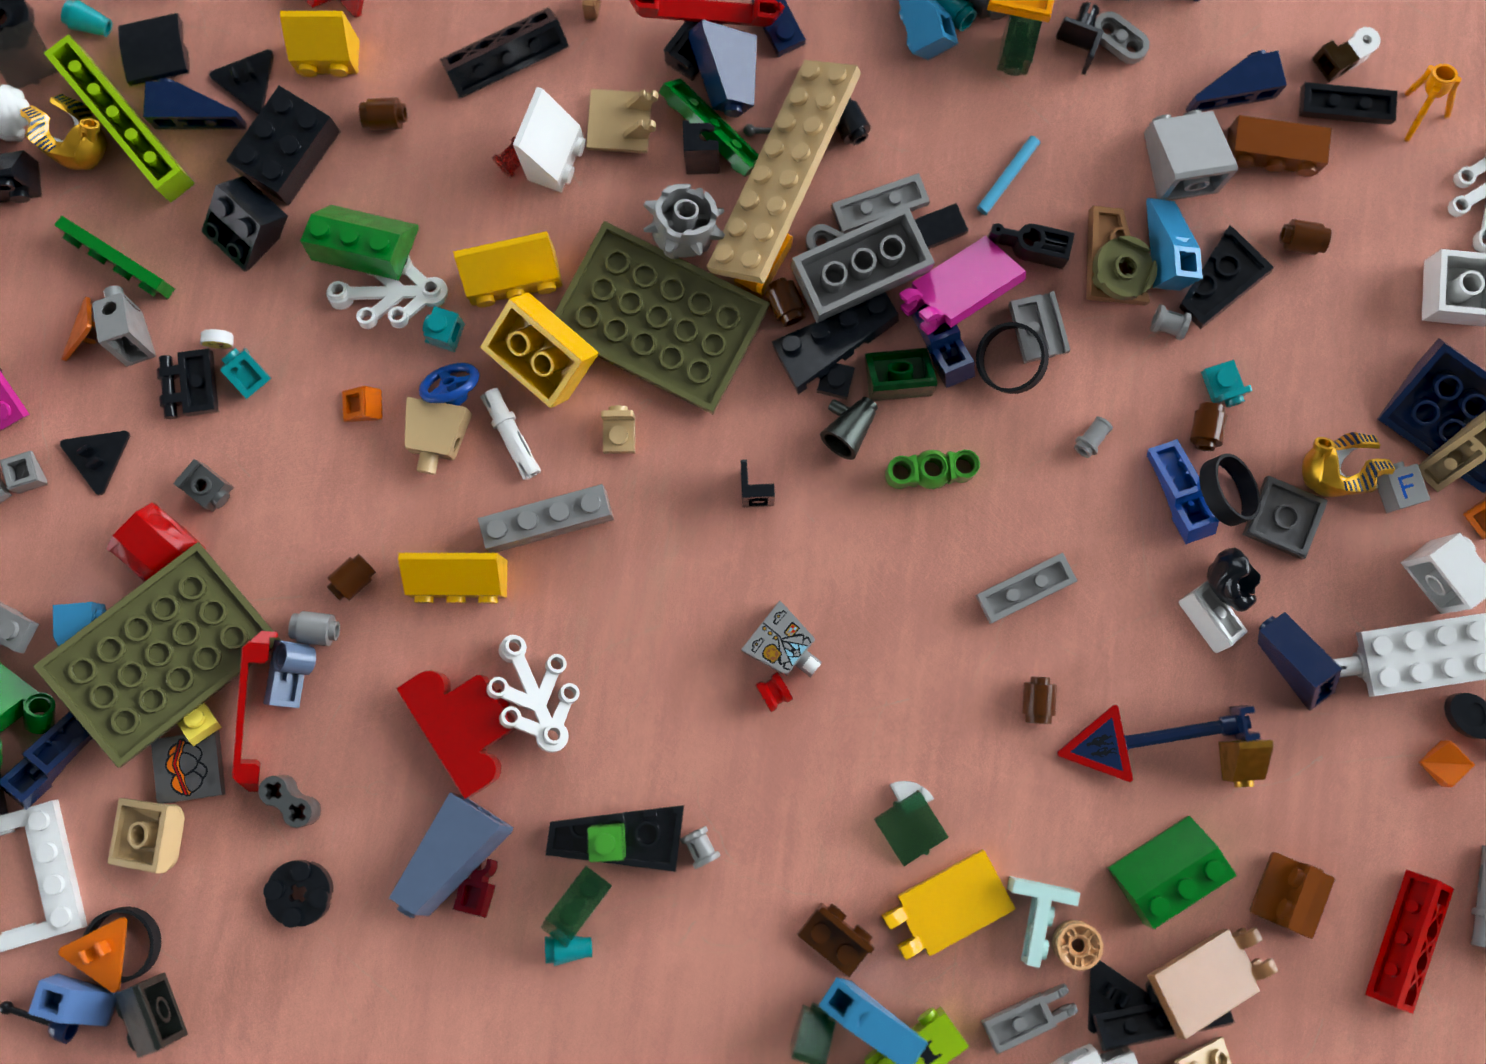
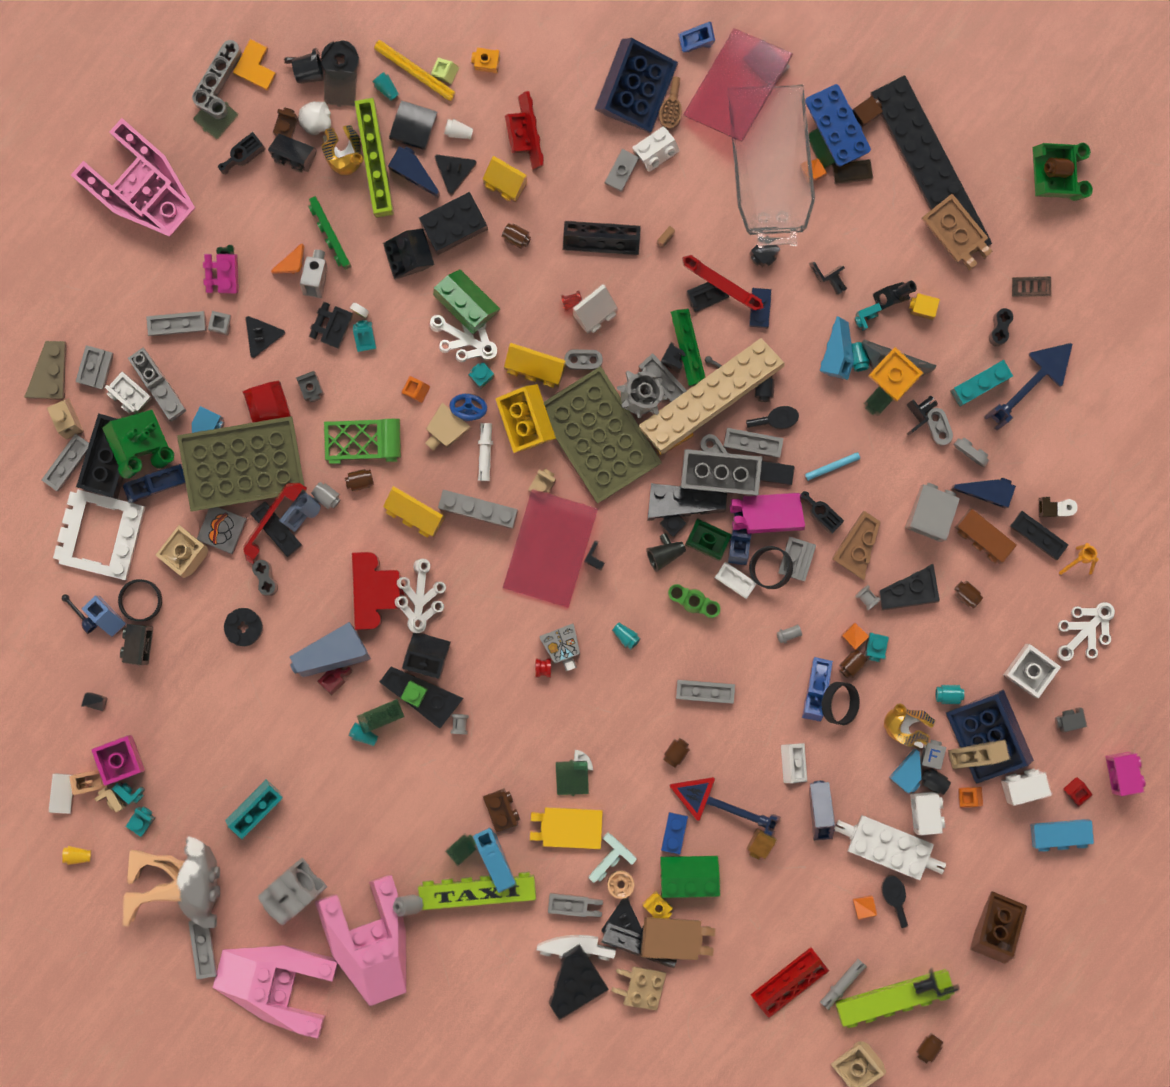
camera: 30 degrees right, 5 degrees up
orange piece [58,917,128,993] -> none
light yellow plate [177,702,222,747] -> none
tan plate [586,89,658,153] -> none
slope [688,19,757,117] -> none
reddish brown brick [765,278,806,327] -> none
olive plate [1092,235,1157,301] -> none
dark azure slope [1146,198,1203,291] -> none
black hair [1207,547,1261,612] -> none
flat silver tile [1242,476,1328,559] -> none
dark orange bracket [1250,852,1335,939] -> none
none -> black tile [250,501,302,557]
none -> bright green piece [324,419,401,464]
none -> black slope [402,633,451,679]
none -> white cone [444,119,473,139]
none -> clear pink piece [503,489,598,608]
none -> light grey plate [564,350,603,370]
none -> teal cone [612,622,641,650]
none -> light grey plate [638,353,687,402]
none -> yellow brick [642,891,673,918]
none -> blue plate [661,812,688,854]
none -> white plate [715,562,757,599]
none -> black piece [746,406,799,429]
none -> orange slope [841,623,869,650]
none -> dark azure slope [889,749,921,794]
none -> black brick [921,768,951,795]
none -> teal brick [936,685,965,704]
none -> light grey plate [954,438,989,467]

